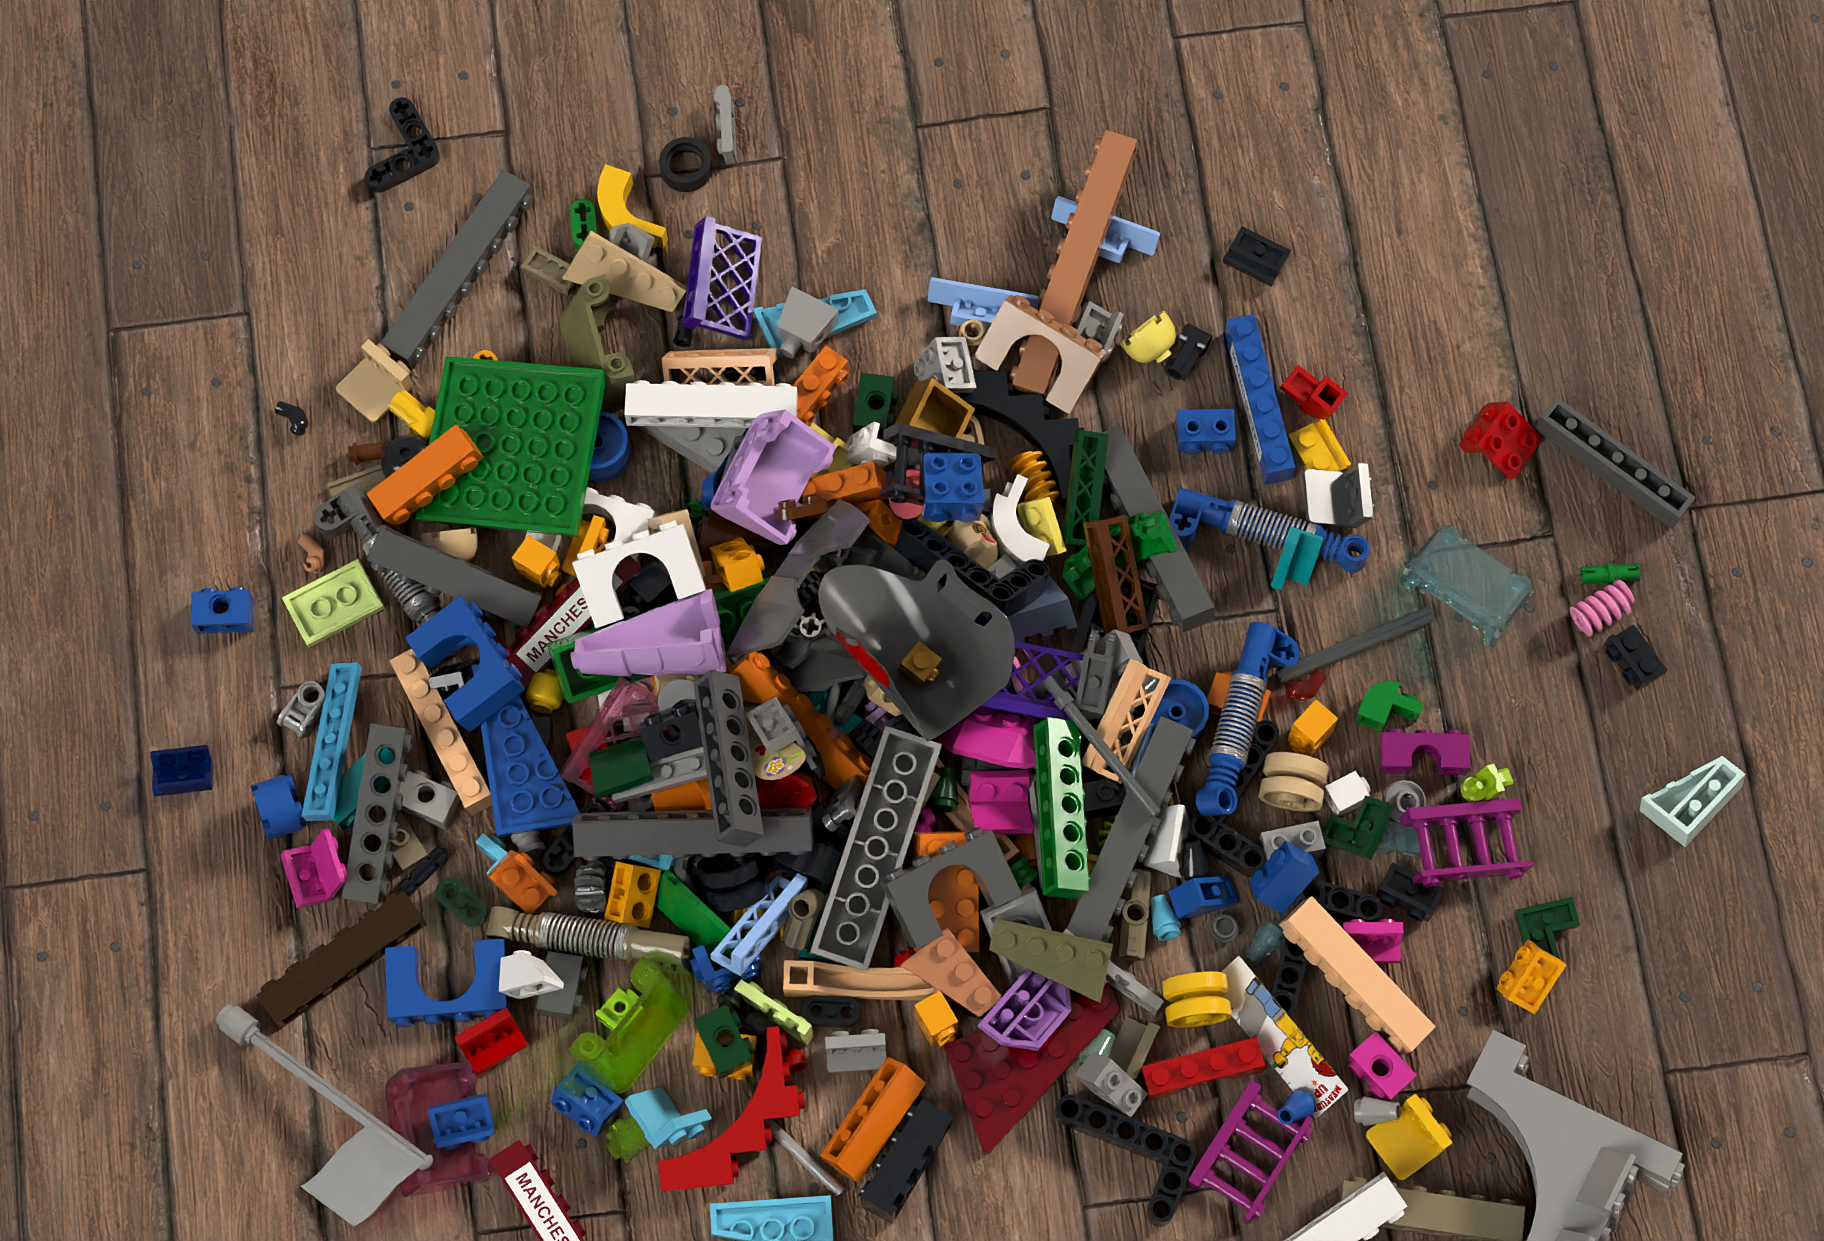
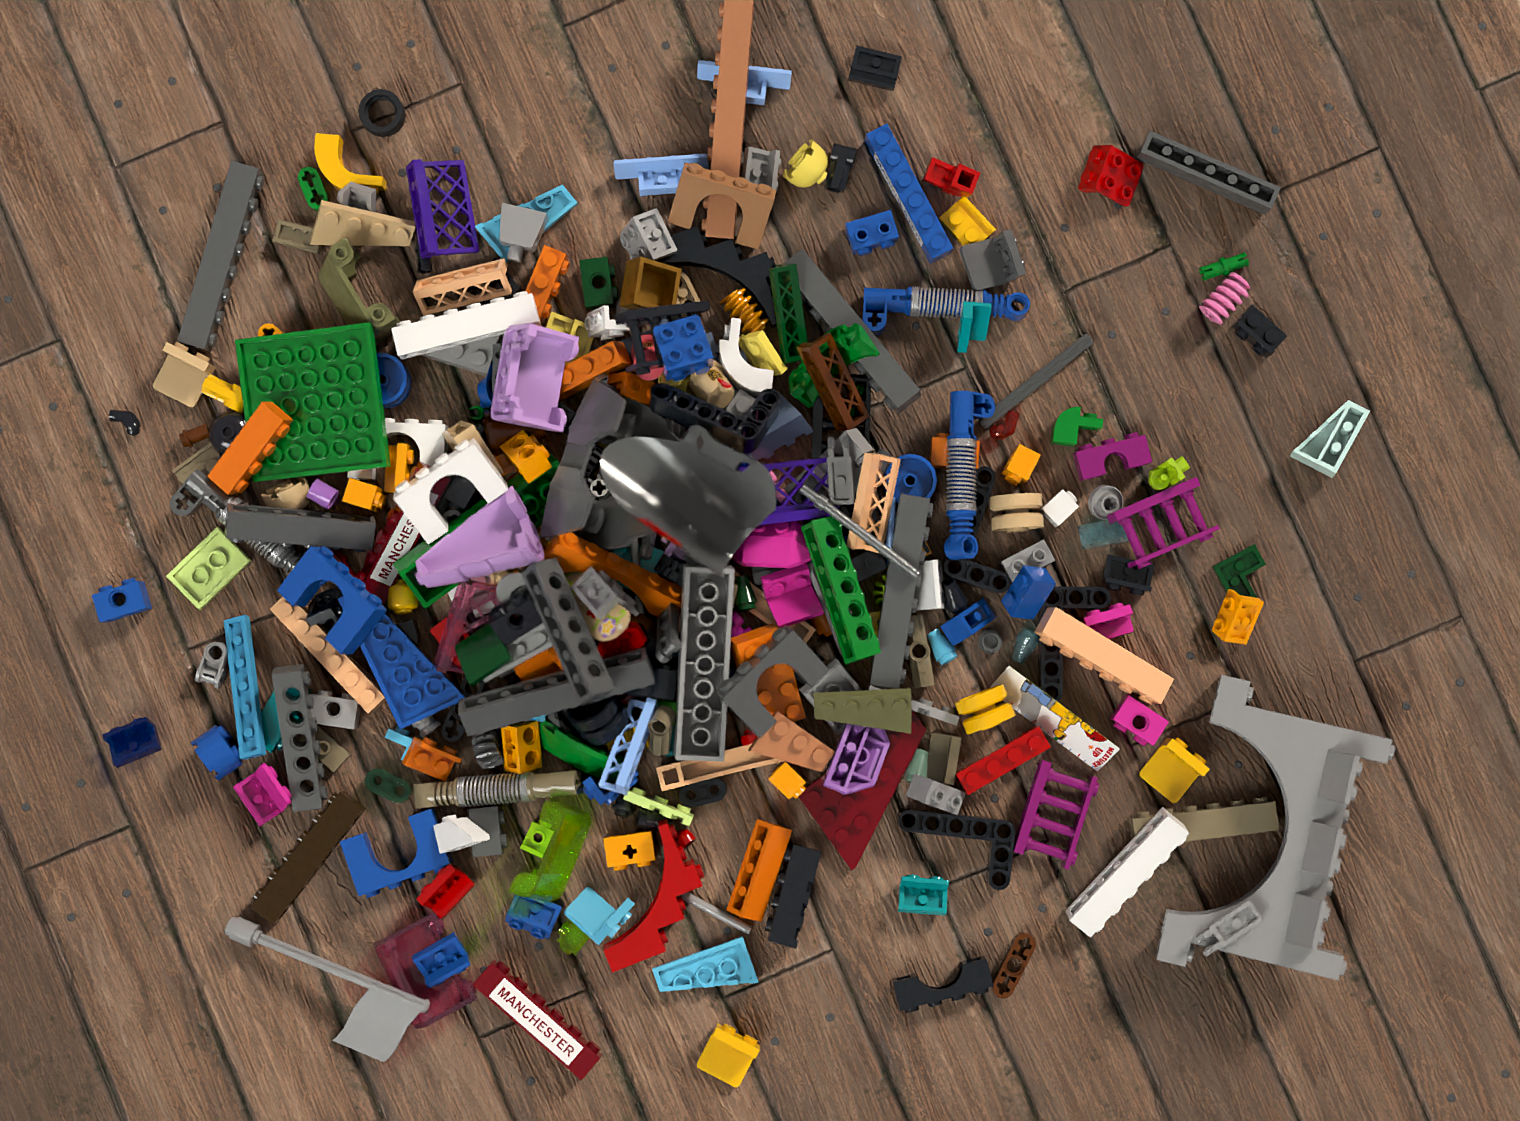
camera: 20 degrees left, 15 degrees up
nougat arm [298,533,325,573] -> none
black beam [365,97,440,193] -> none
black axle [398,847,448,897] -> none
dark green brick [693,1005,755,1079] -> none
light grey hinge [714,85,737,164] -> none
reddish brown plate [773,494,828,521] -> none
light grey bracket [825,1029,886,1073] -> none
pearl gold brick [897,641,942,688] -> none
tan cone [959,320,987,353] -> none
green wheel [1009,855,1039,889] -> none
blue cone [1277,1090,1315,1125] -> none
dark green plate [1322,795,1394,860] -> none
light grey cone [1354,1096,1401,1126] -> none
clear light blue windscreen [1399,525,1534,648] -> none
none -> medium lavender piece [307,479,340,510]
none -> teal bracket [898,874,949,916]

